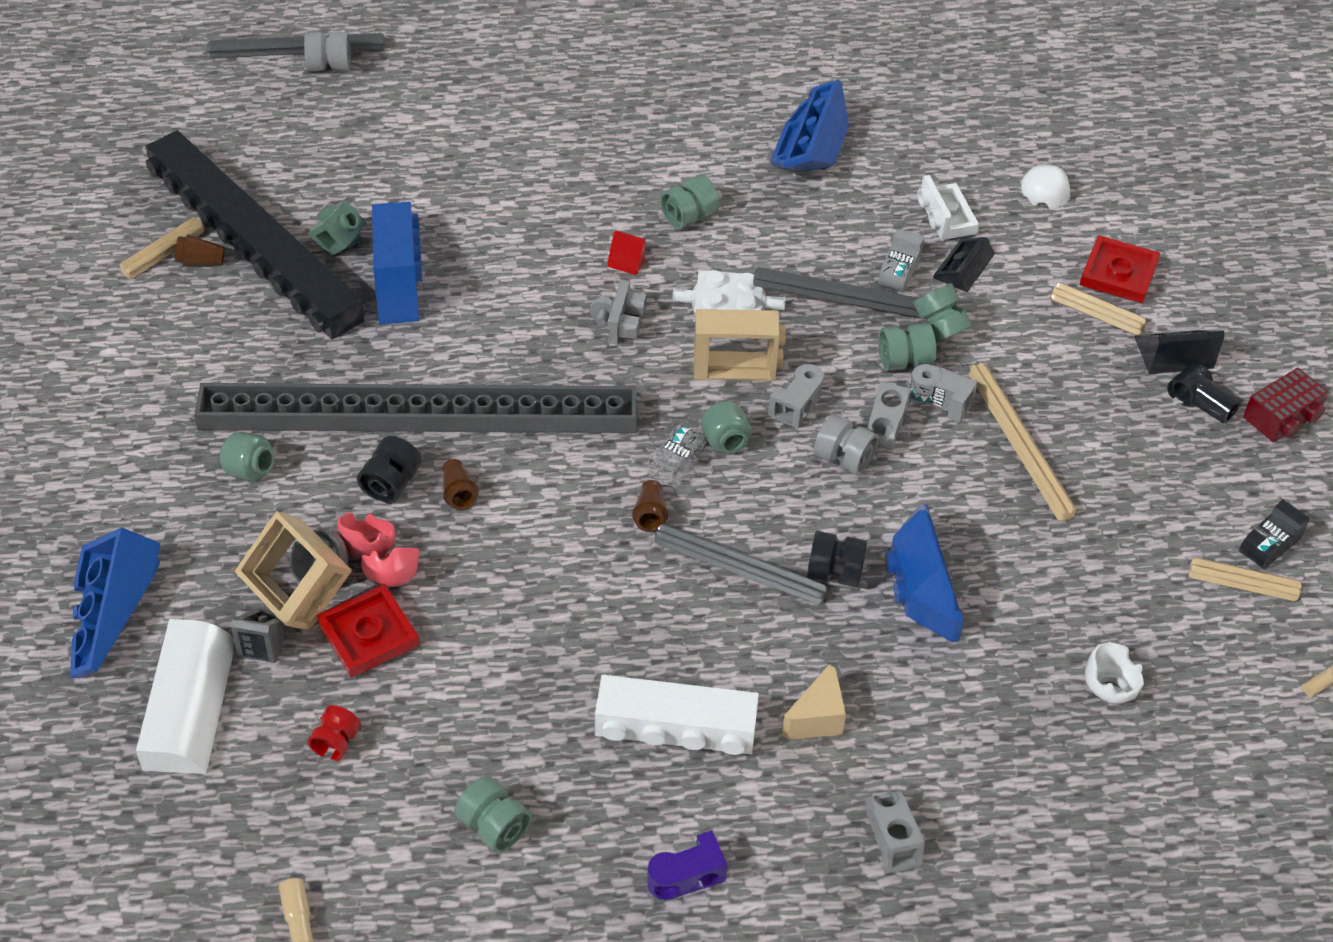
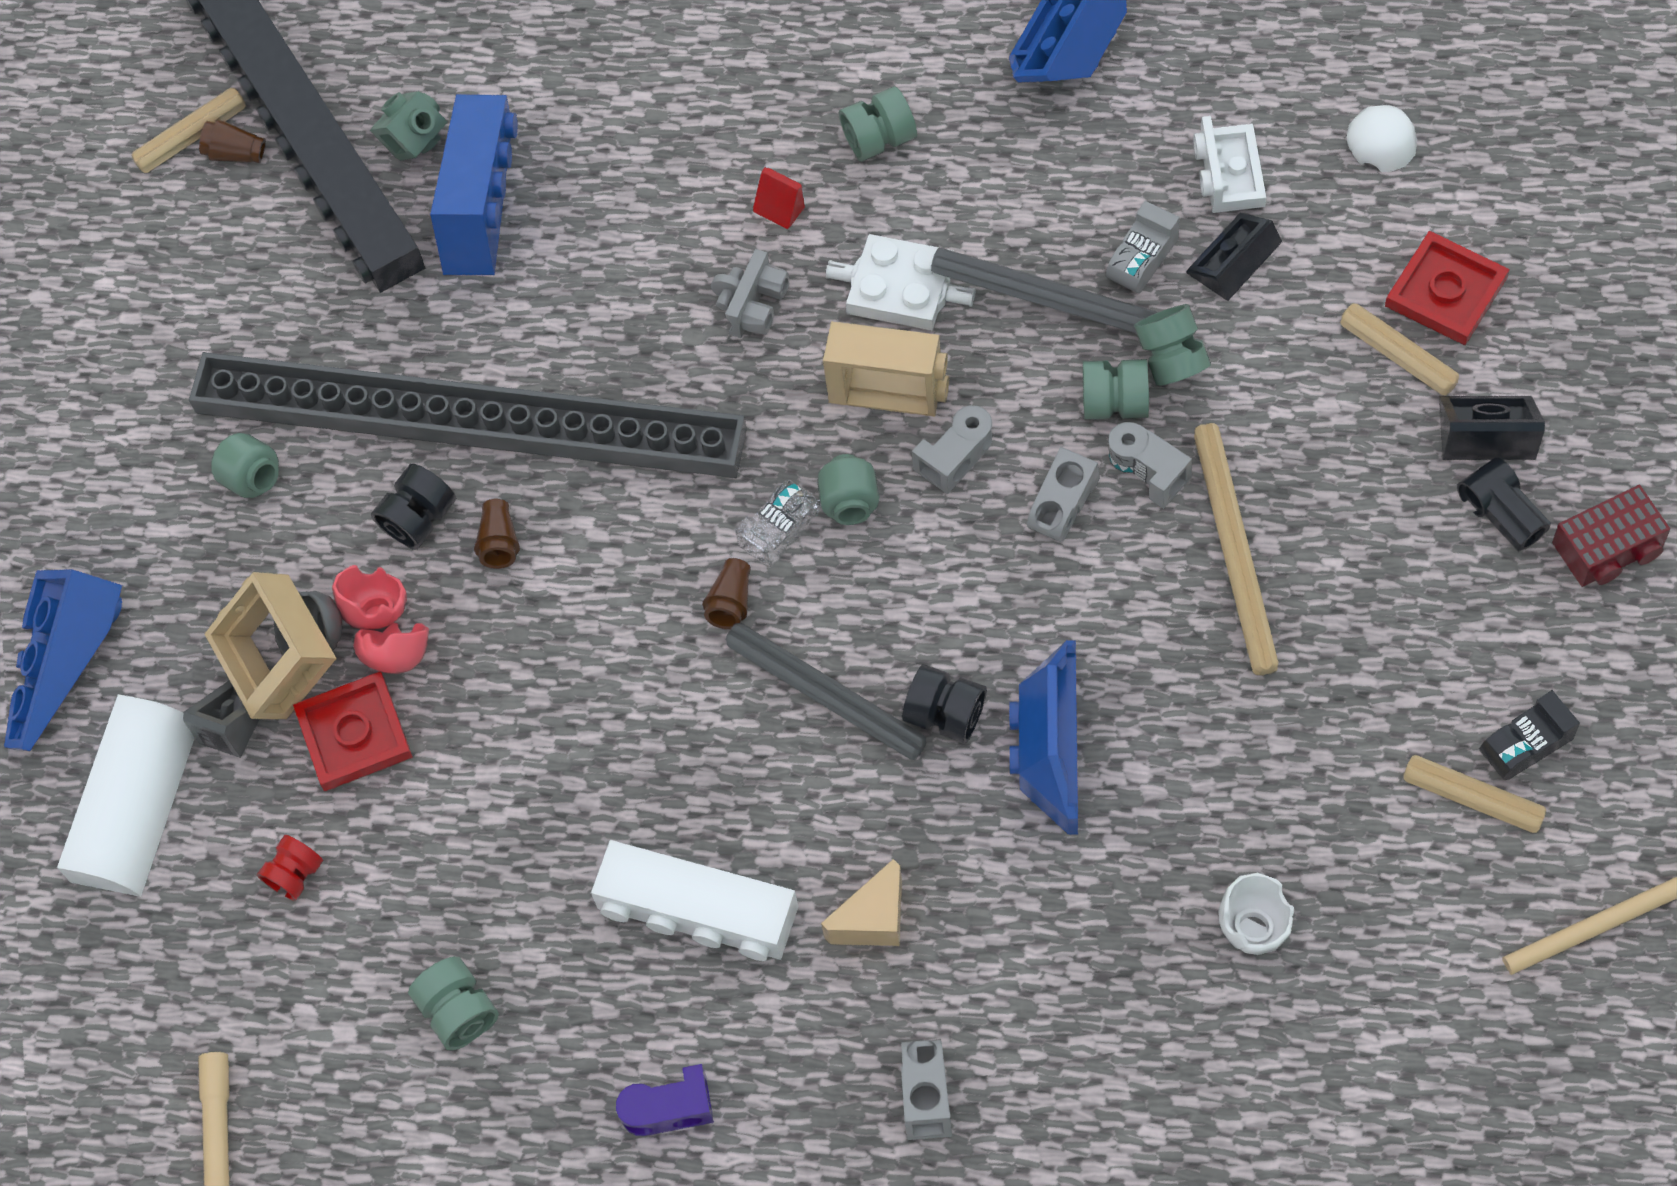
camera: 20 degrees right, 15 degrees up
light grey wheel [813,414,879,476] -> none

